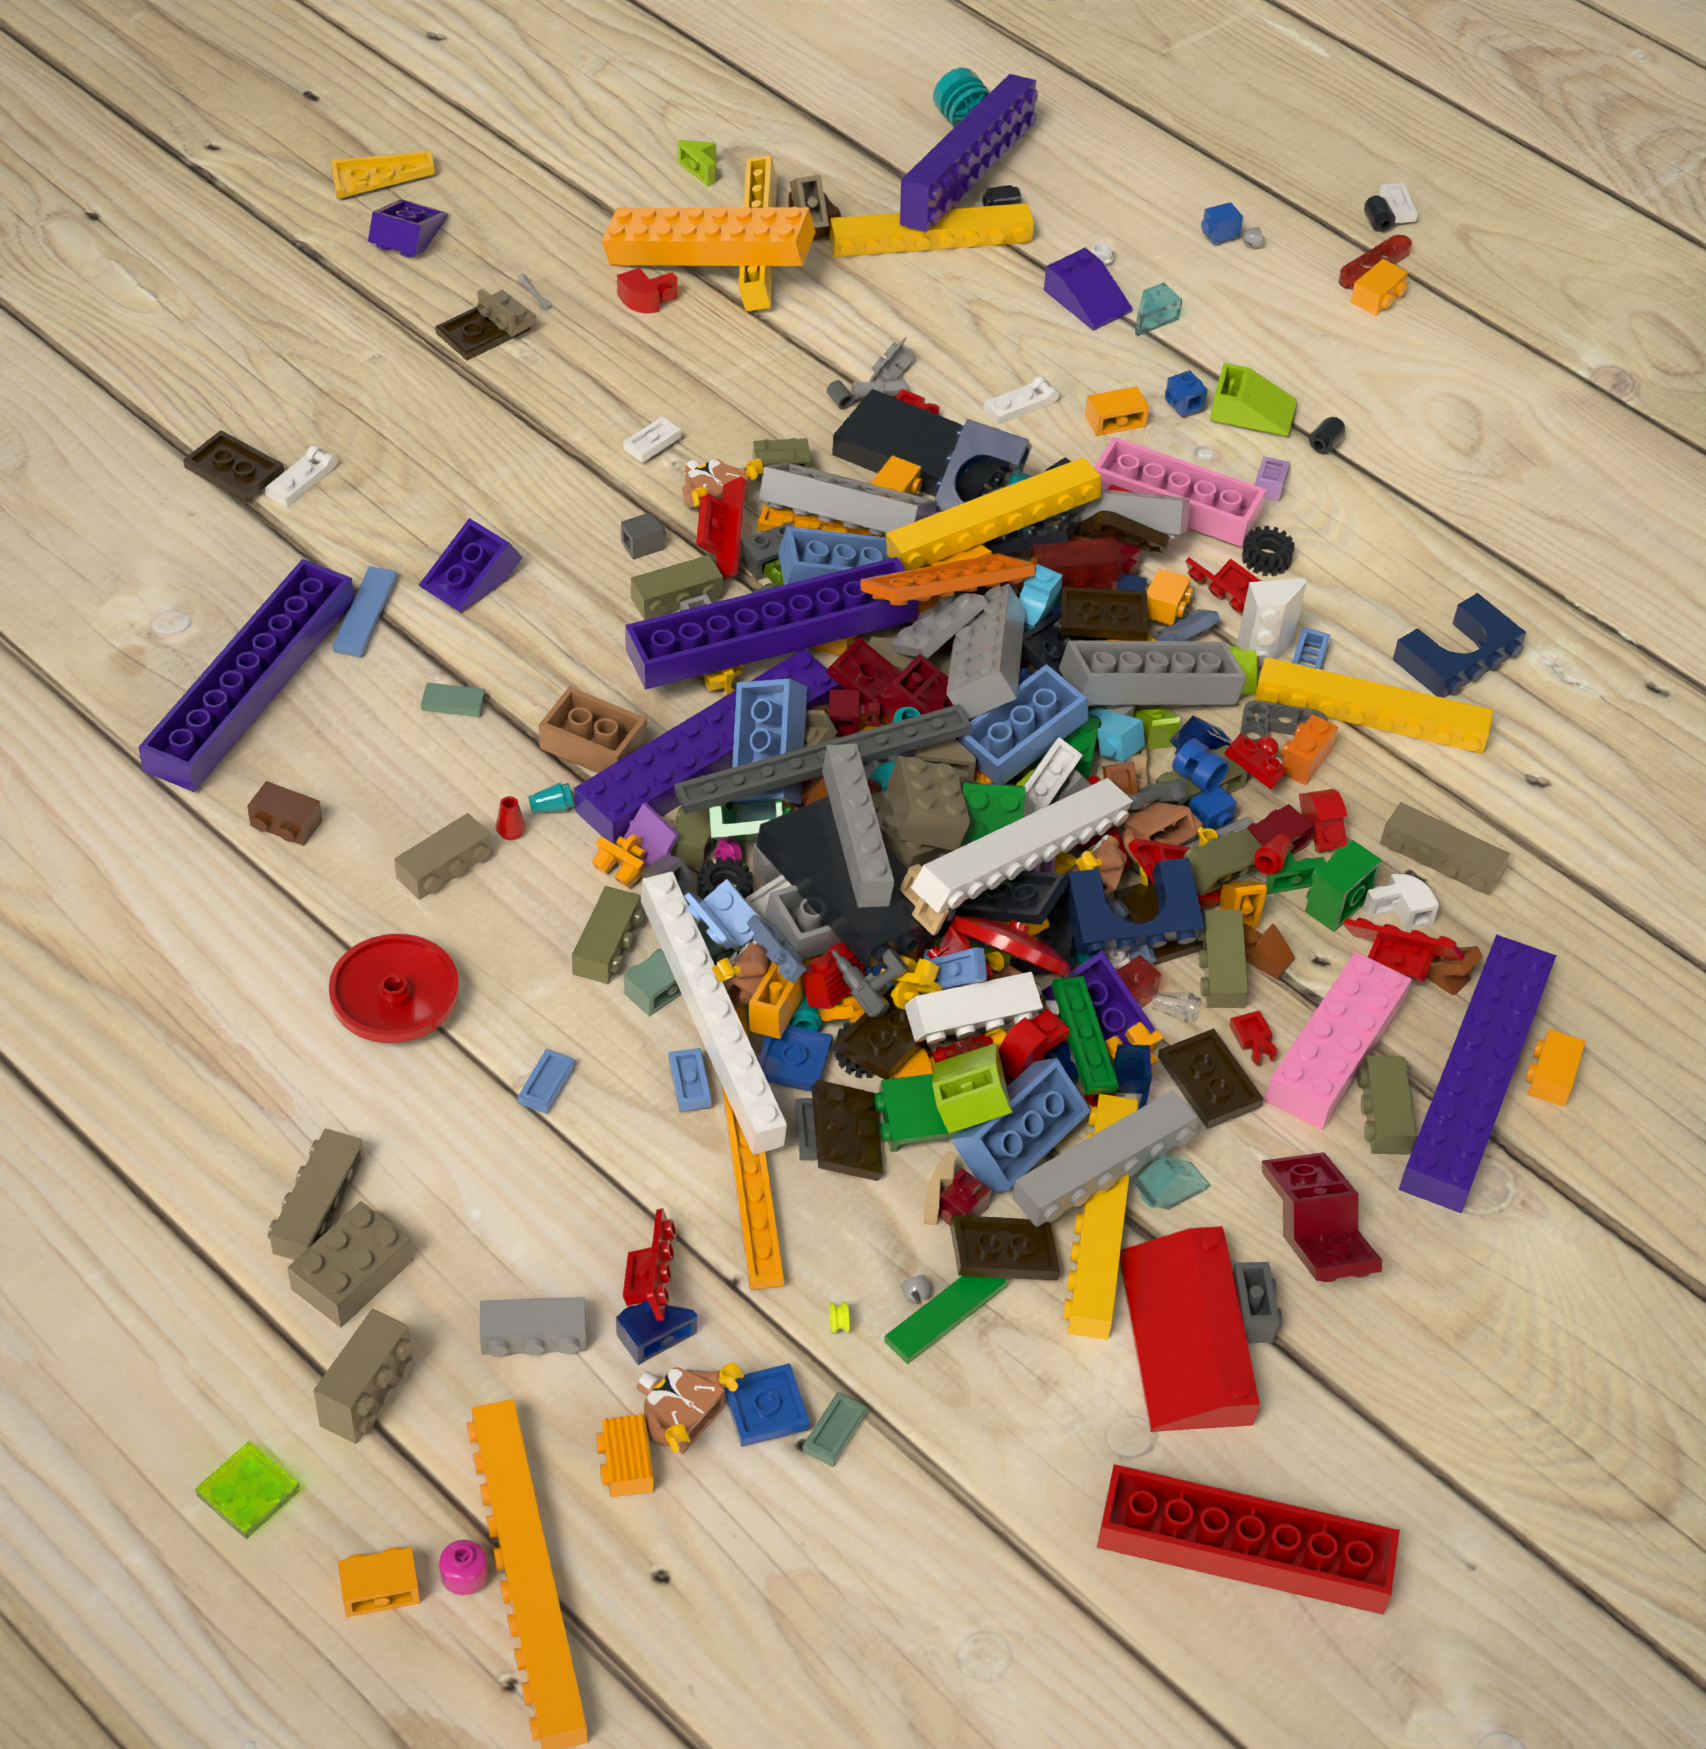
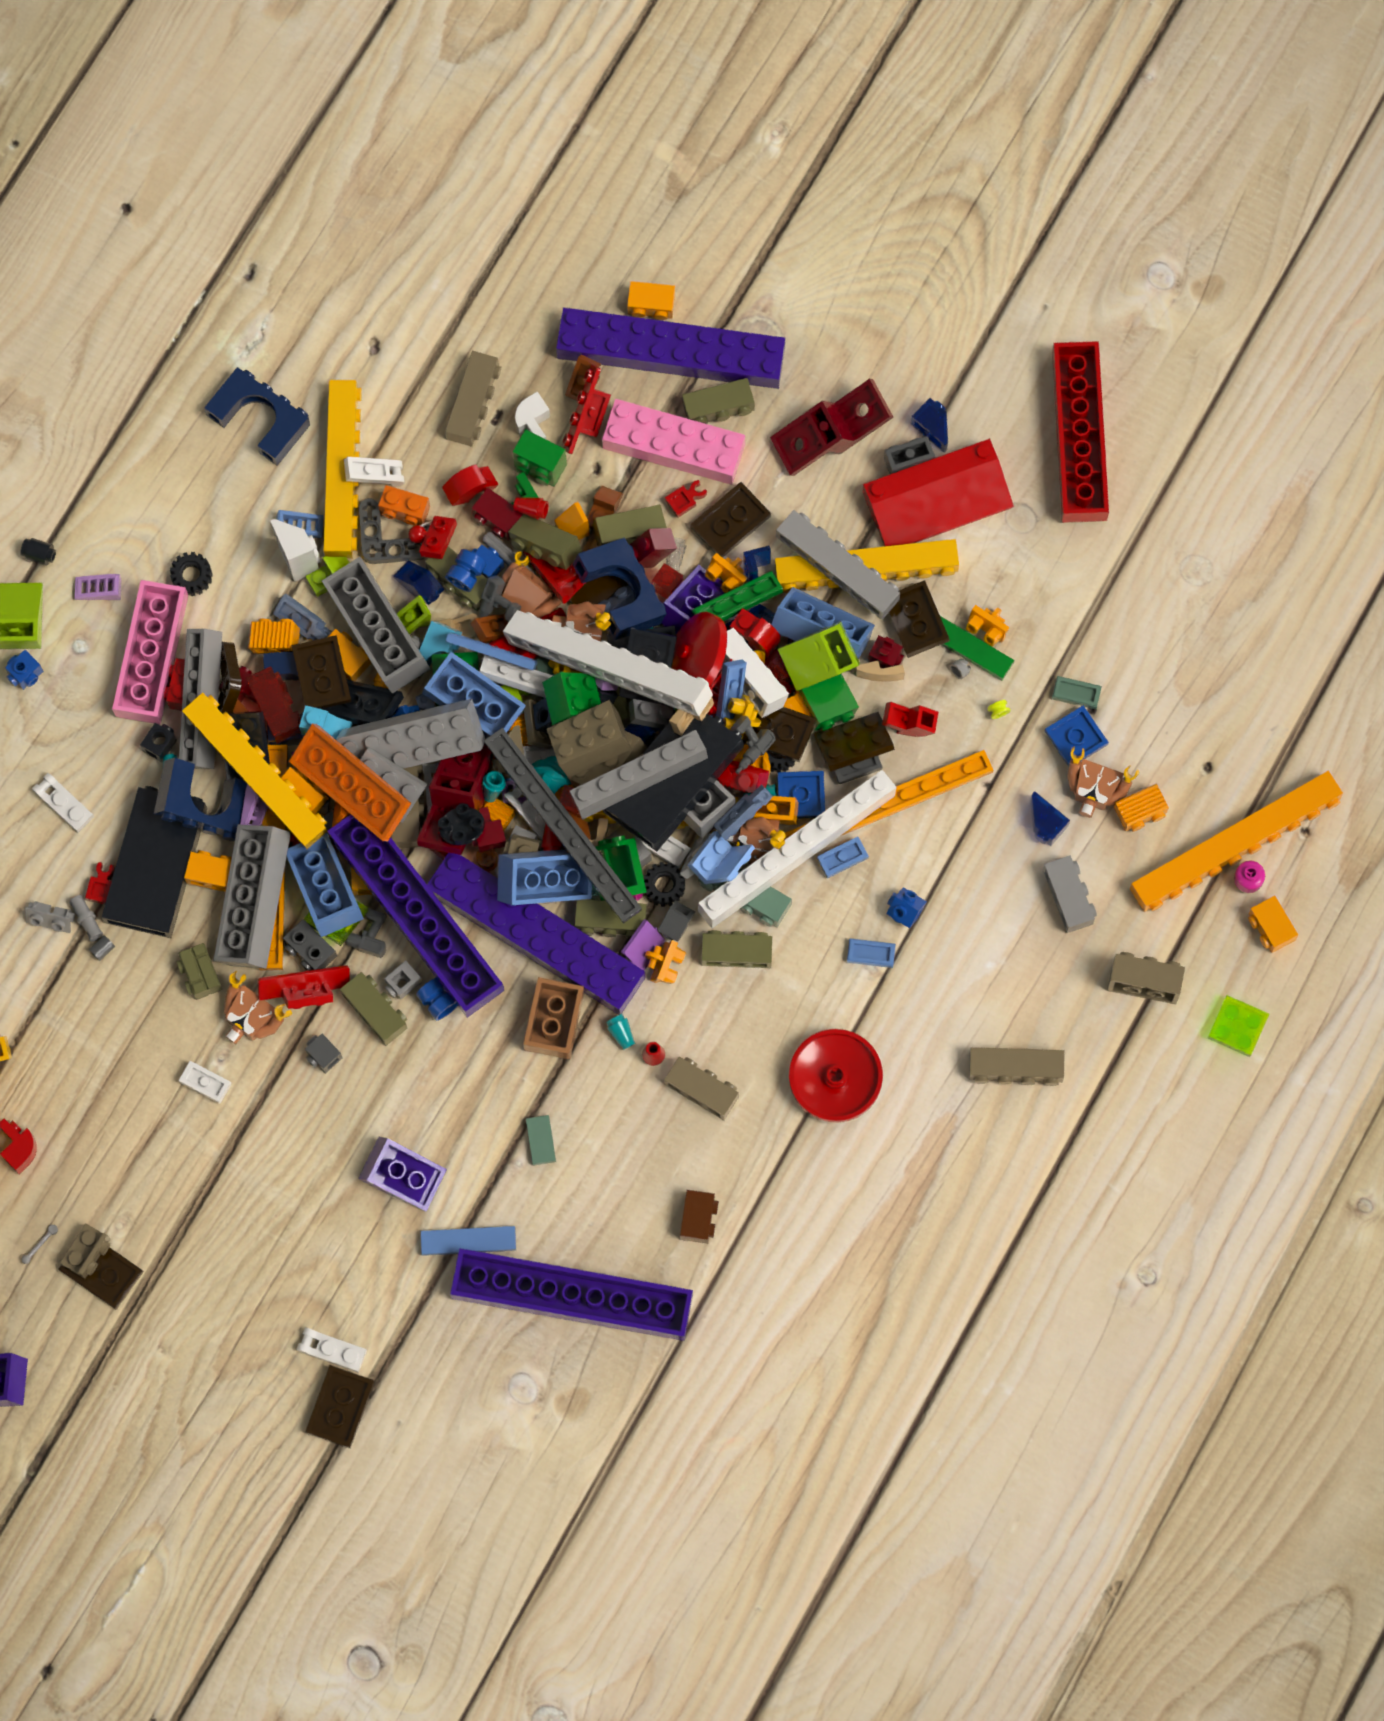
camera: 100 degrees left, 25 degrees up
dark tan brick [287,1201,413,1328] -> none
red bracket [623,1208,676,1322] -> none
light orange brick [1085,386,1149,436] -> none
clear light blue slope [1134,1155,1211,1210] -> none
red bracket [1185,557,1261,614] -> none
none -> white plate [344,457,405,486]
none -> black dish [438,803,485,845]
none -> medium blue tile [446,632,538,670]
none -> dark red brick [630,528,677,568]
none -> red brick [882,702,939,737]
none -> blue brick [886,887,927,928]
none -> clear blue slope [911,398,948,453]
none -> light orange hips [966,605,1009,646]

